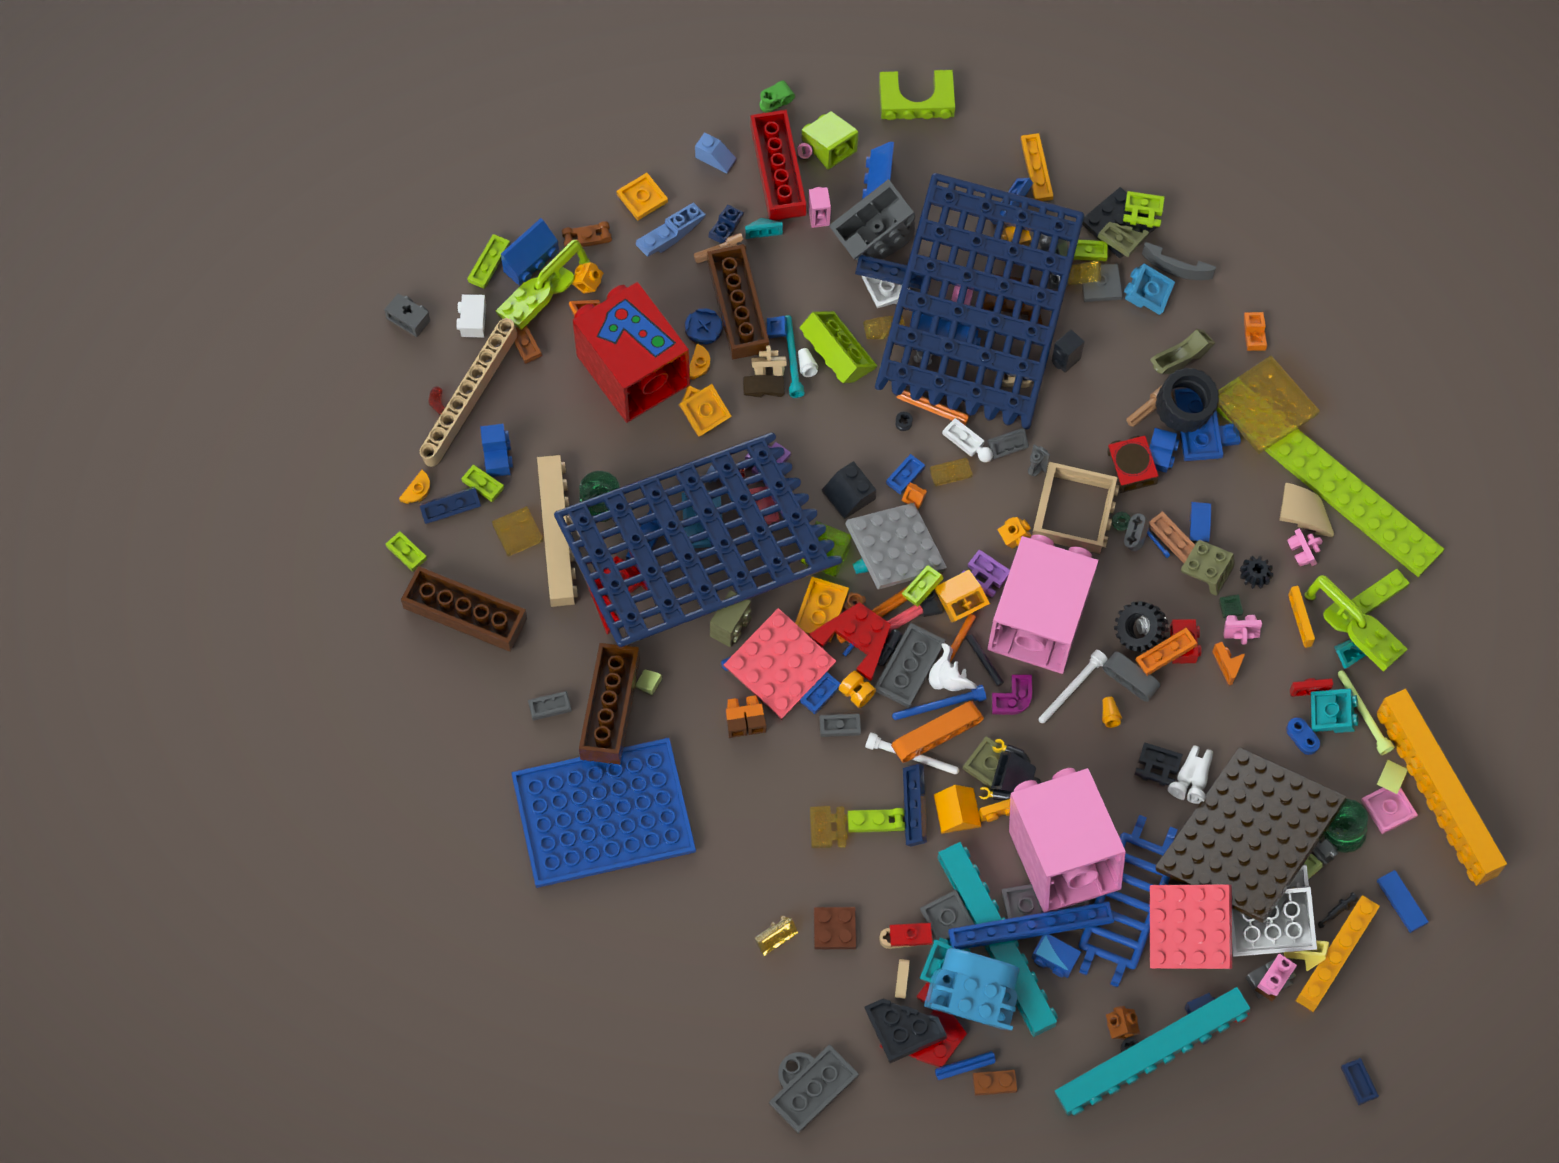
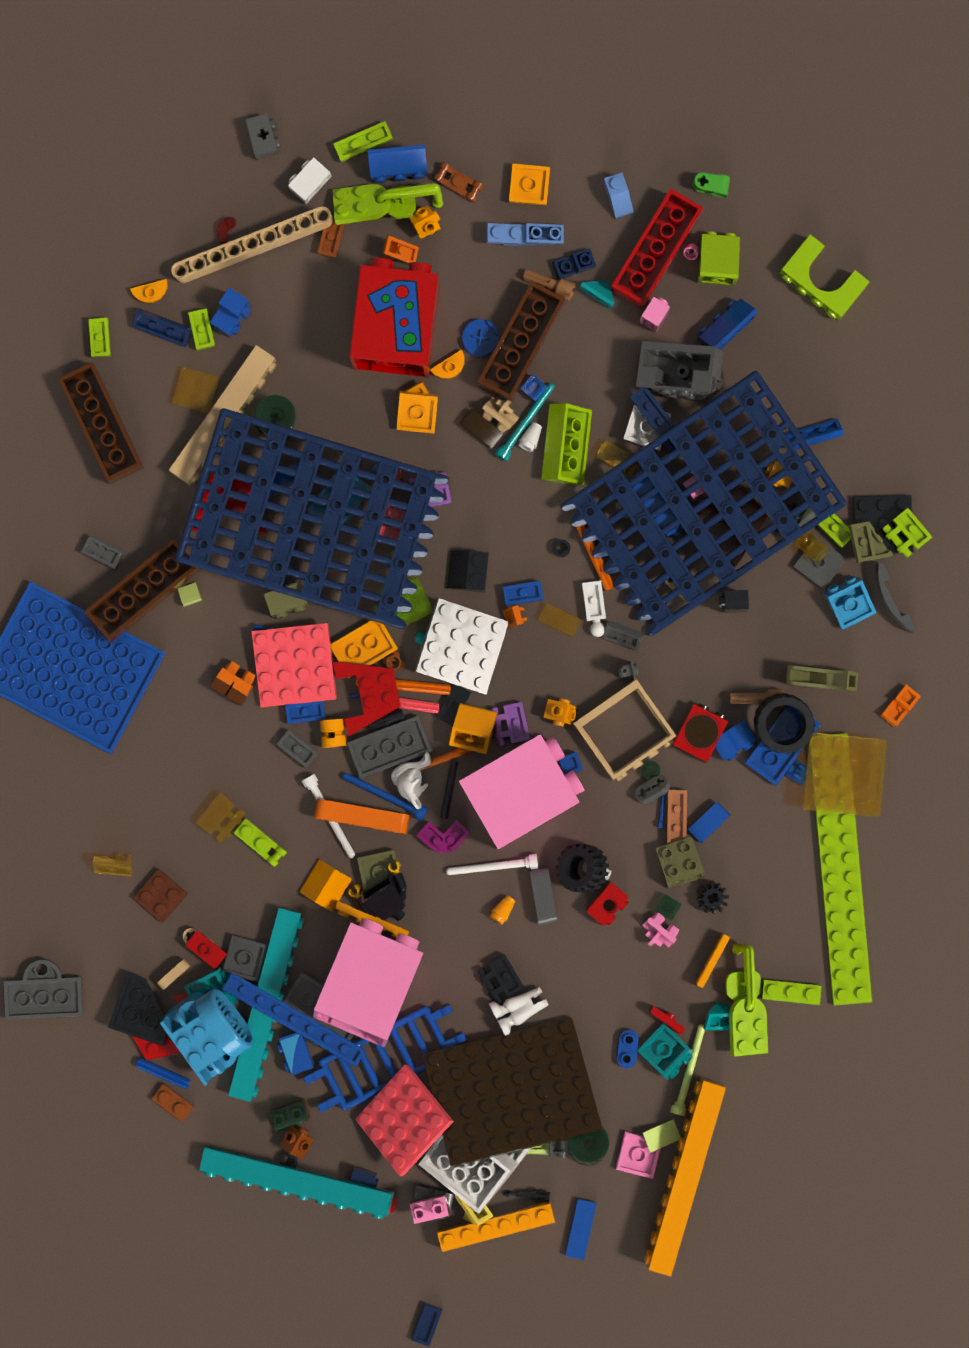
camera: 45 degrees right, 20 degrees up
lime plate [902,565,944,607] -> none
dark blue plate [903,764,927,847] -> none
light orange plate [1020,133,1054,201] -> none
orange plate [1136,628,1197,676] -> none
orange slope [1212,642,1245,686] -> none
tan slope [1279,483,1334,537] -> none
bright pink hips [1287,528,1323,566] -> none
none -> clear green hips [269,1099,311,1131]

